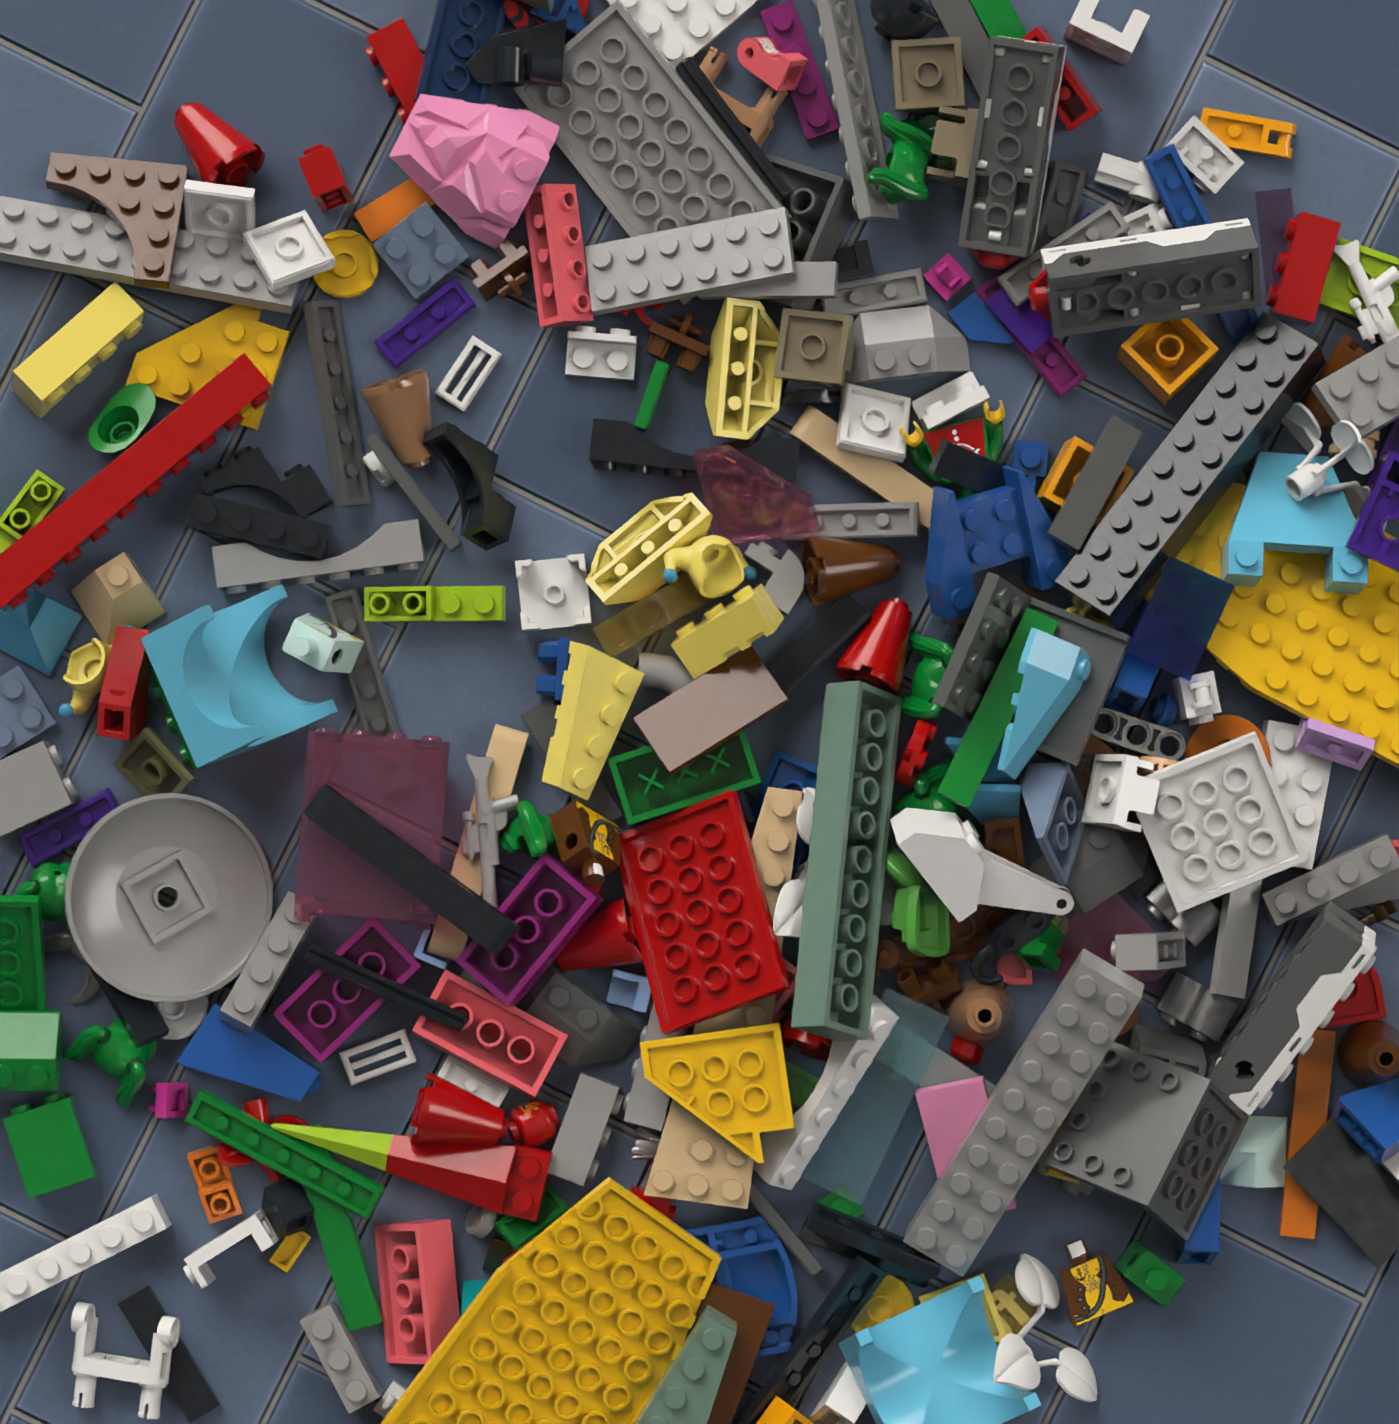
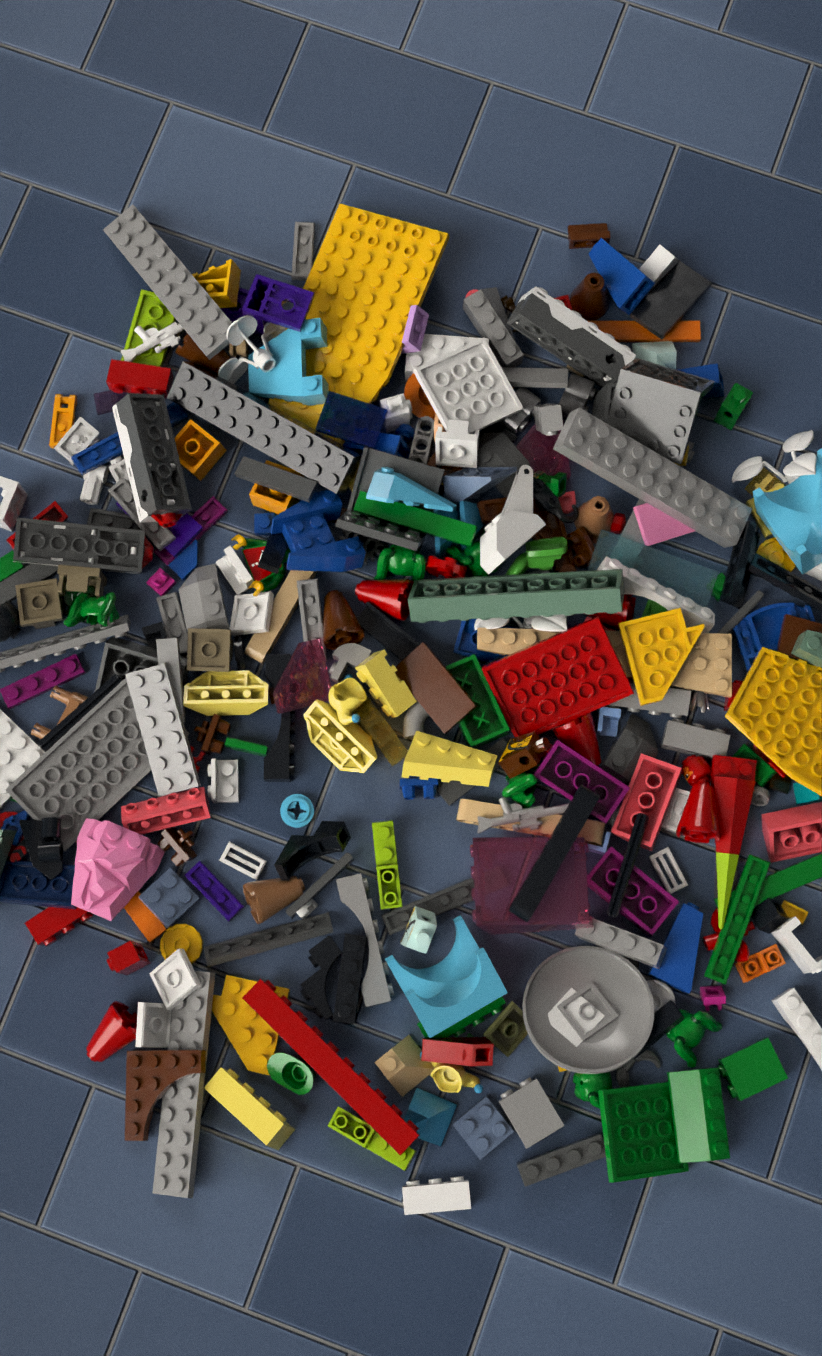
camera: 95 degrees left, 10 degrees down
dark purple tile [17,787,120,867] -> none
white panel [515,554,592,632] -> none
coral leg [737,37,809,91] -> none
torso [1058,1238,1135,1327] -> none
none -> medium azure gear [280,794,314,828]
none -> white tile [548,988,605,1047]

